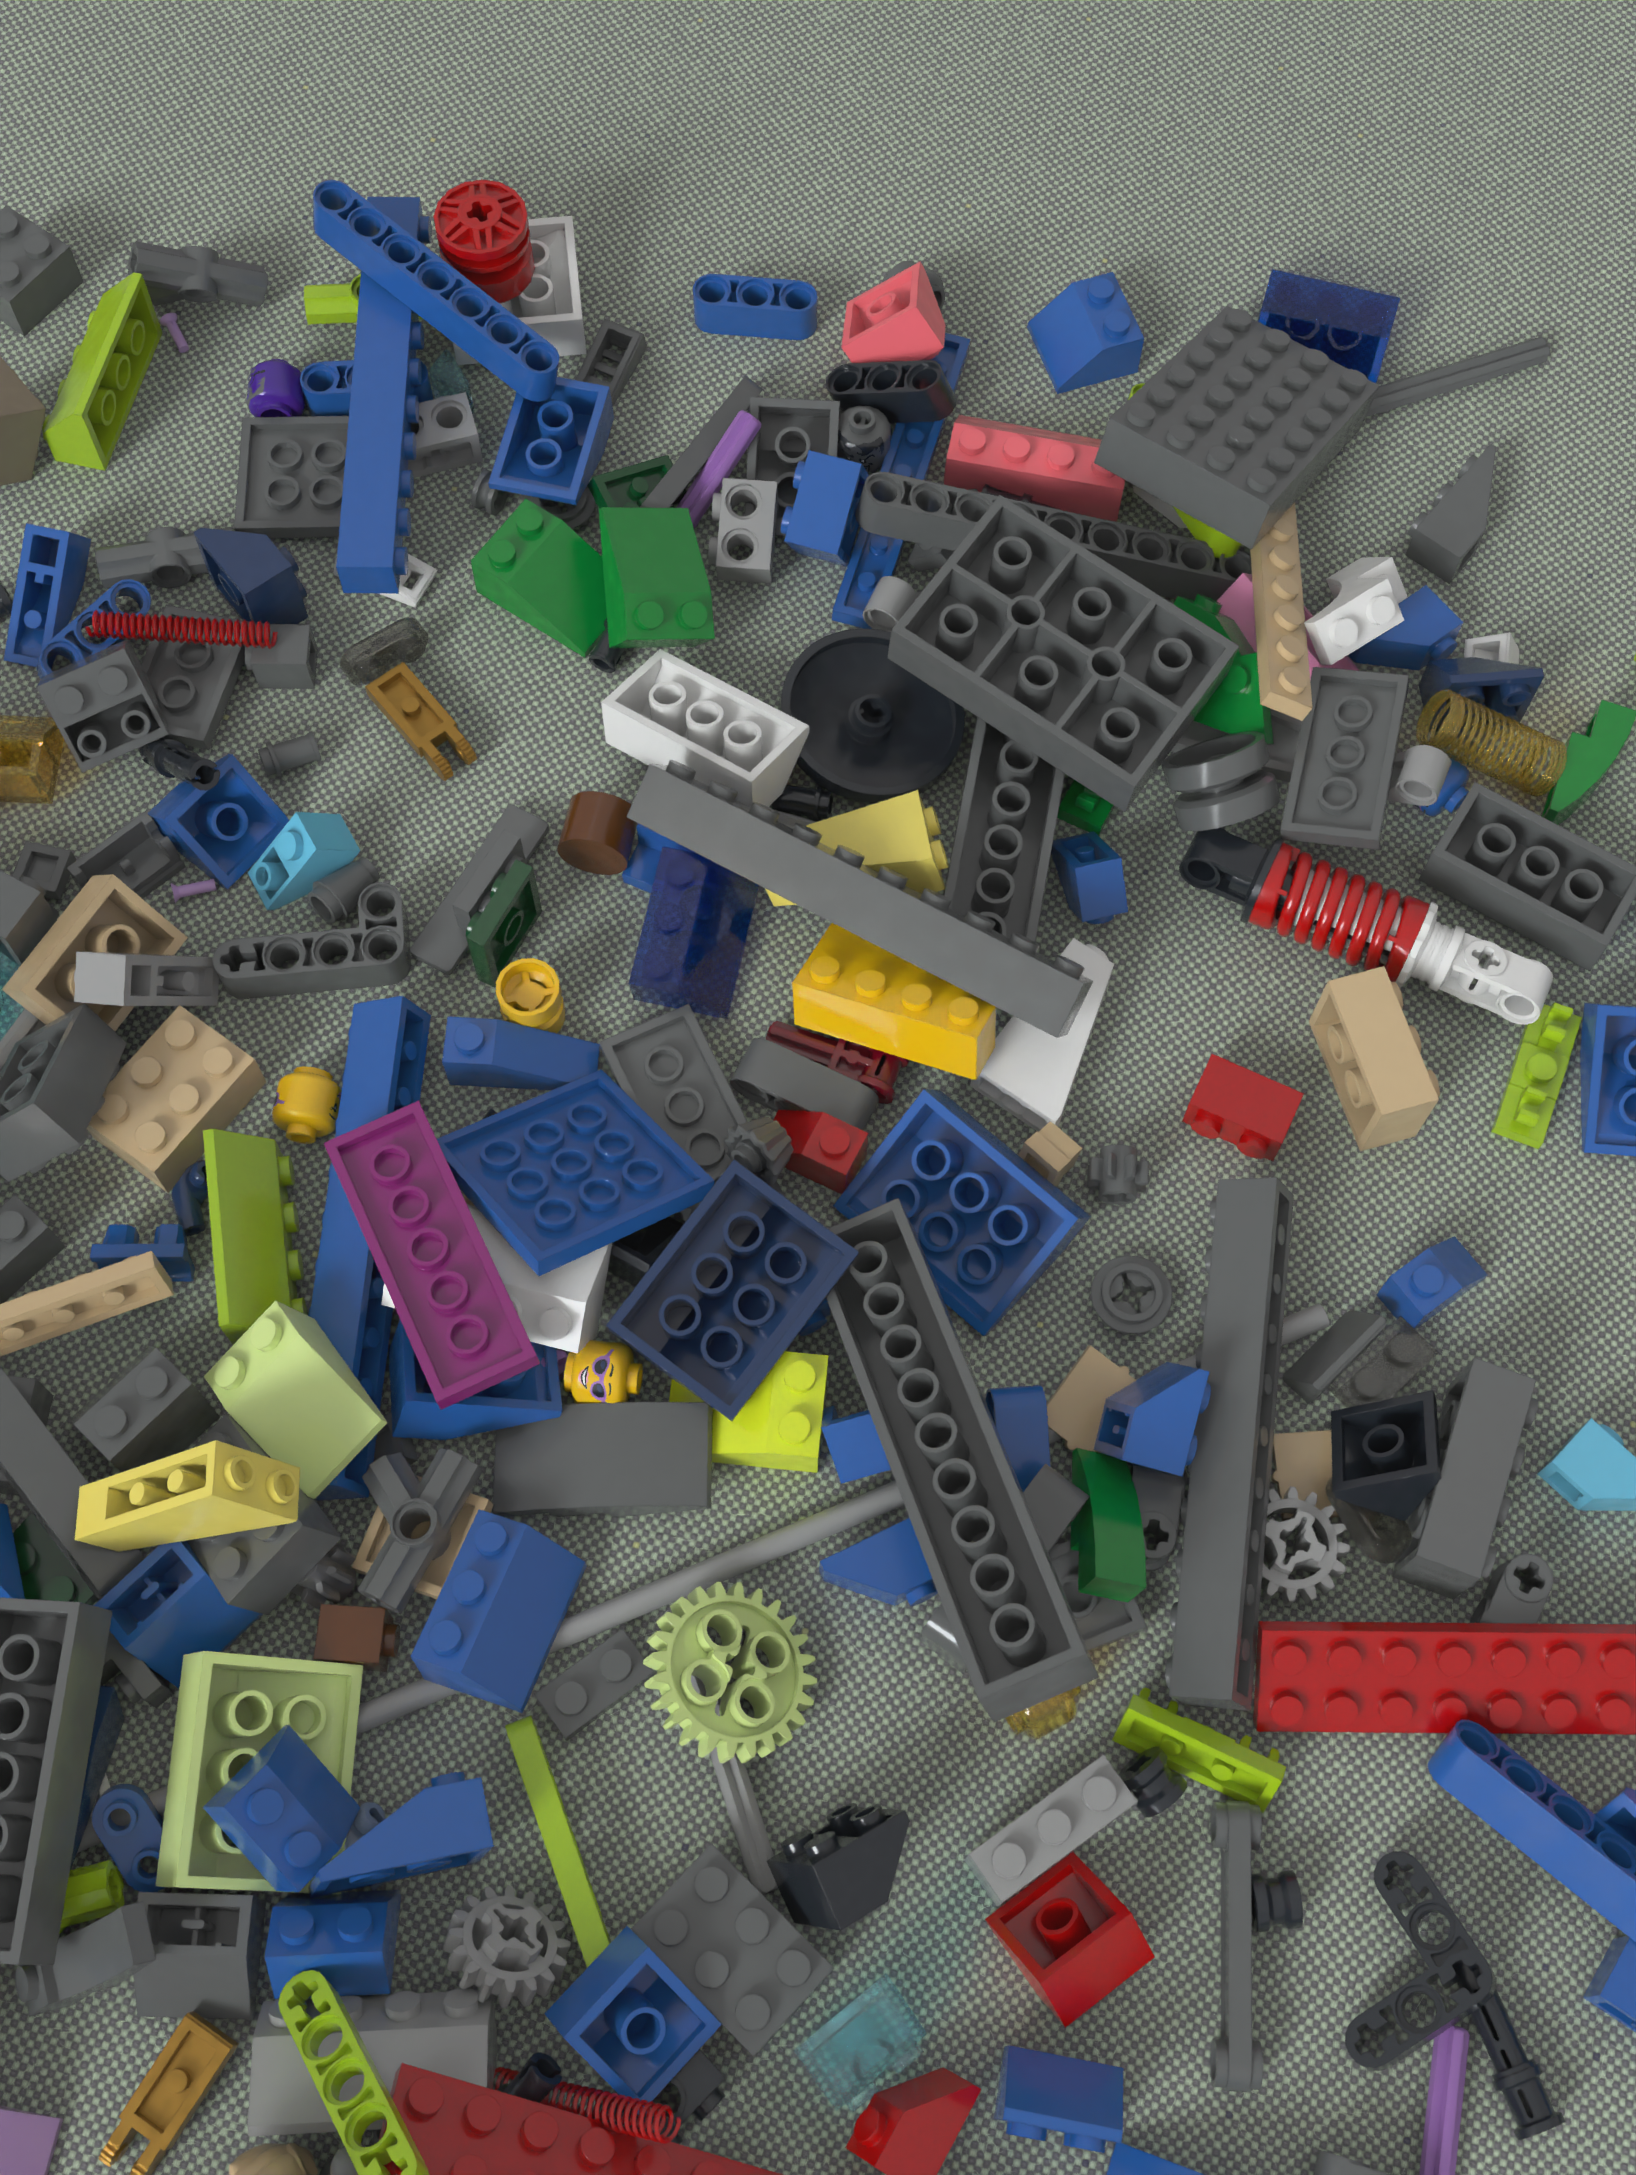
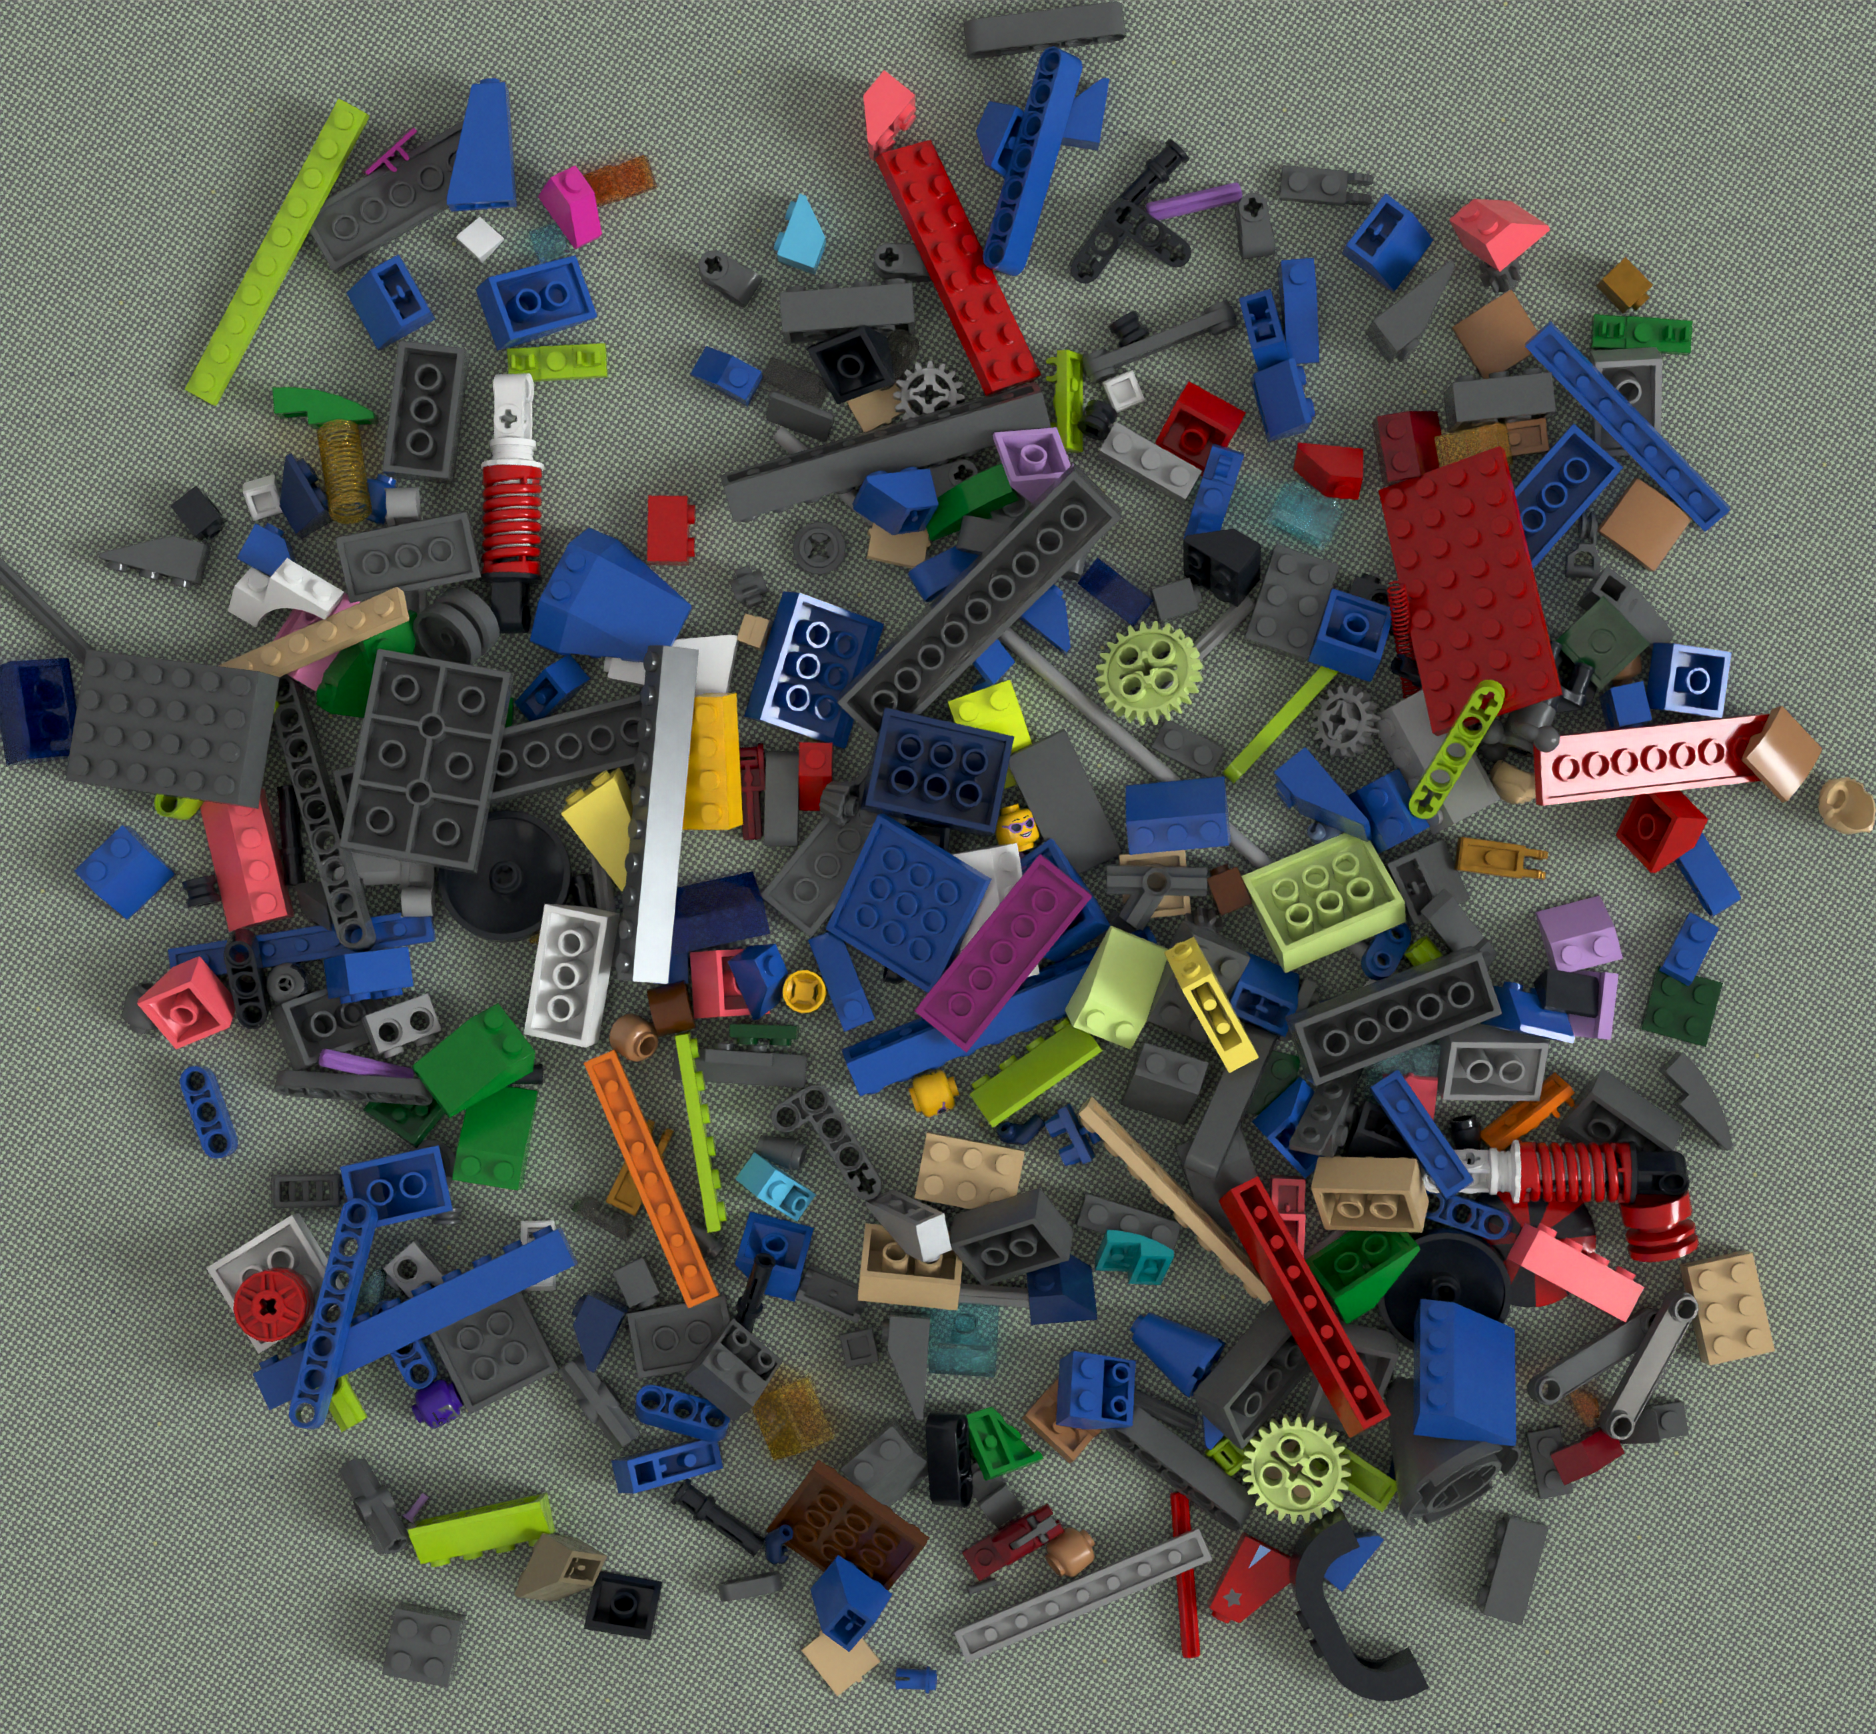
camera: 110 degrees left, 20 degrees up
red piece [85,610,278,649] -> none
lavender piece [171,879,216,904] -> none
blue slope [202,1725,360,1892] -> none
tan brick [1309,966,1440,1151] -> none
none -> black brick [171,486,227,541]
none -> black wheel [182,875,220,909]
none -> blue wedge [530,528,692,662]
none -> orange plate [584,1050,720,1308]
none -> medium nougat head [609,1013,658,1062]
none -> lime plate [675,1031,727,1233]
none -> coral slope [690,949,770,1019]
none -> dark grey piece [699,250,763,308]
none -> blue slope [728,944,788,1020]
none -> lavender slope [993,427,1071,503]
none -> clear blue slope [1077,557,1153,626]
none -> white tile [1102,370,1145,413]
none -> dark grey brick [1150,578,1202,624]
none -> blue plate [1183,444,1244,539]
none -> blue brick [1239,289,1290,371]

